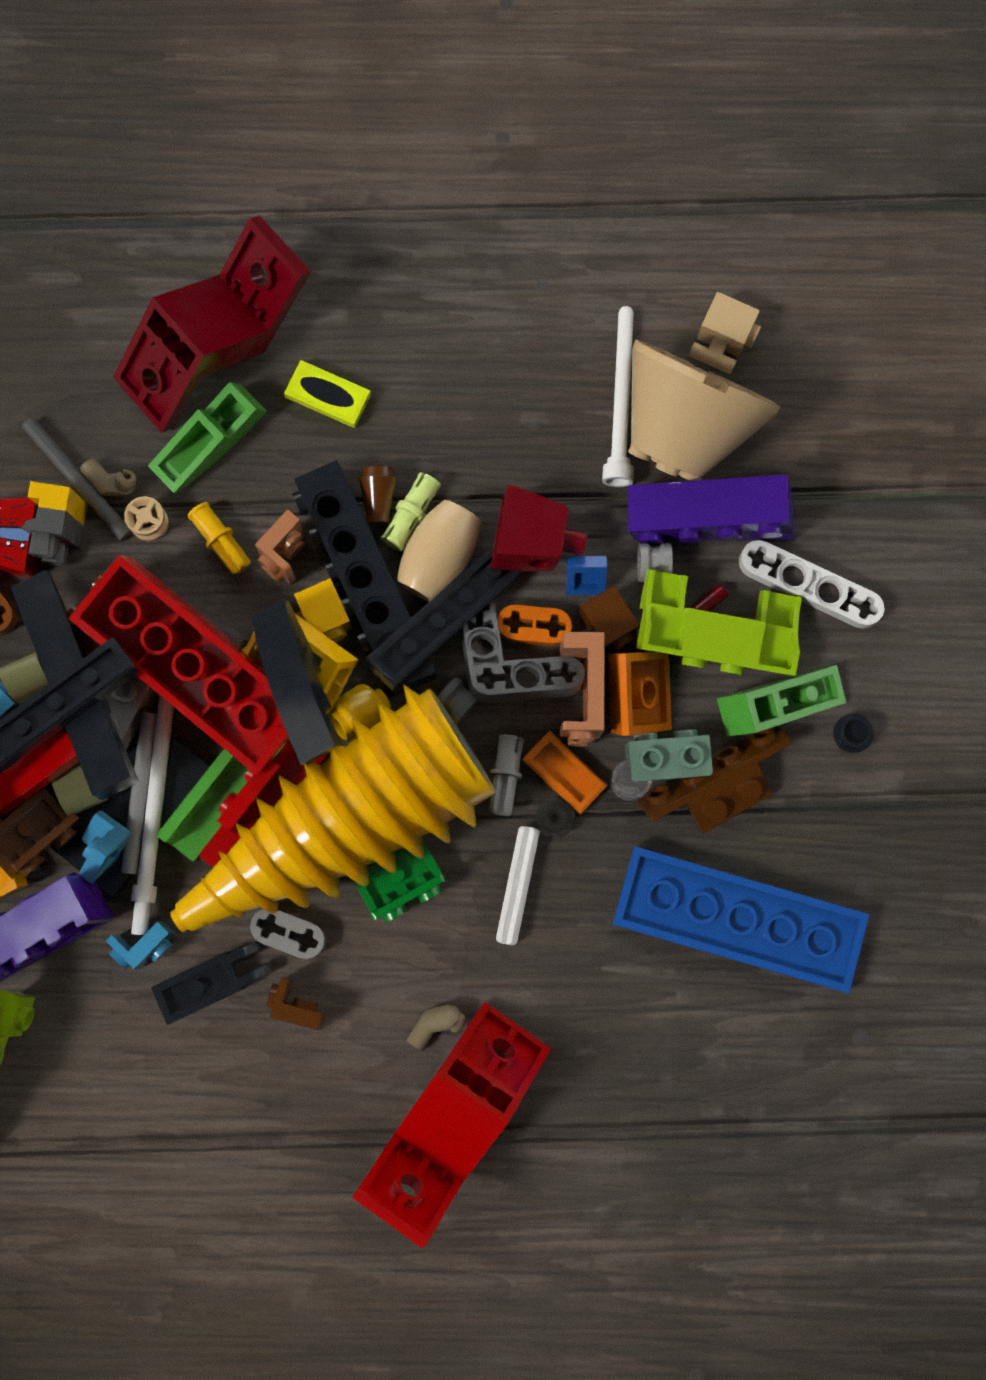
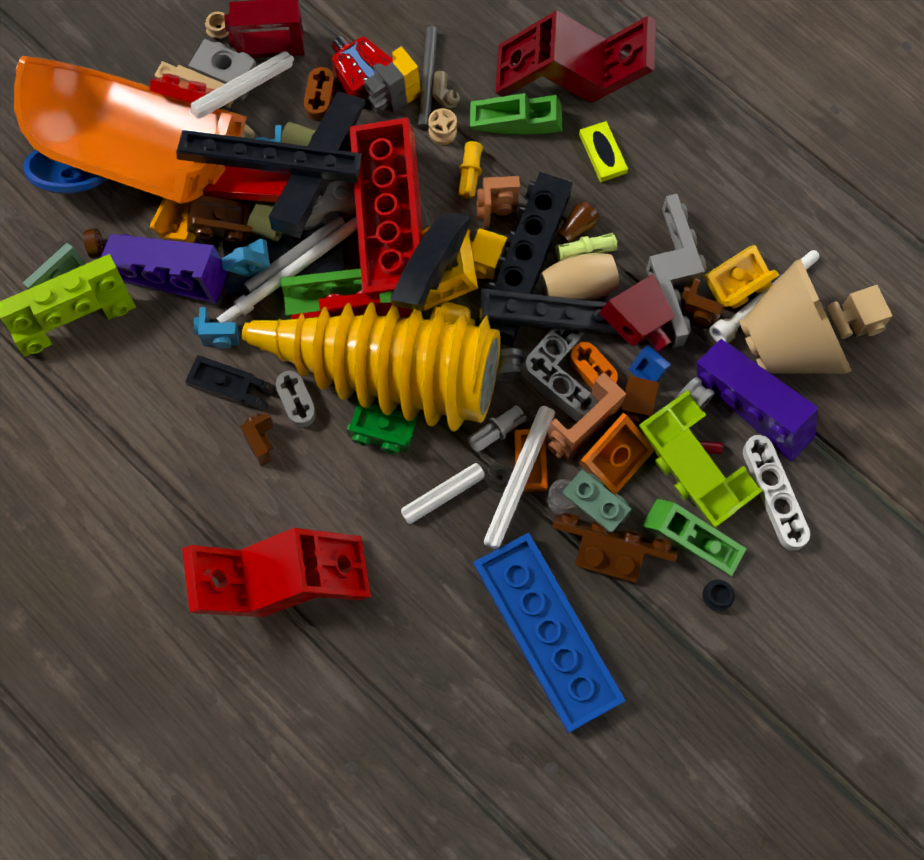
camera: 45 degrees right, 10 degrees down
dark tan arm [406,1004,466,1051] -> none
none -> white axle [484,406,555,549]
none -> light grey bracket [646,194,706,348]
none -> reddish brown bracket [681,278,724,326]
none -> yellow bracket [703,245,779,308]

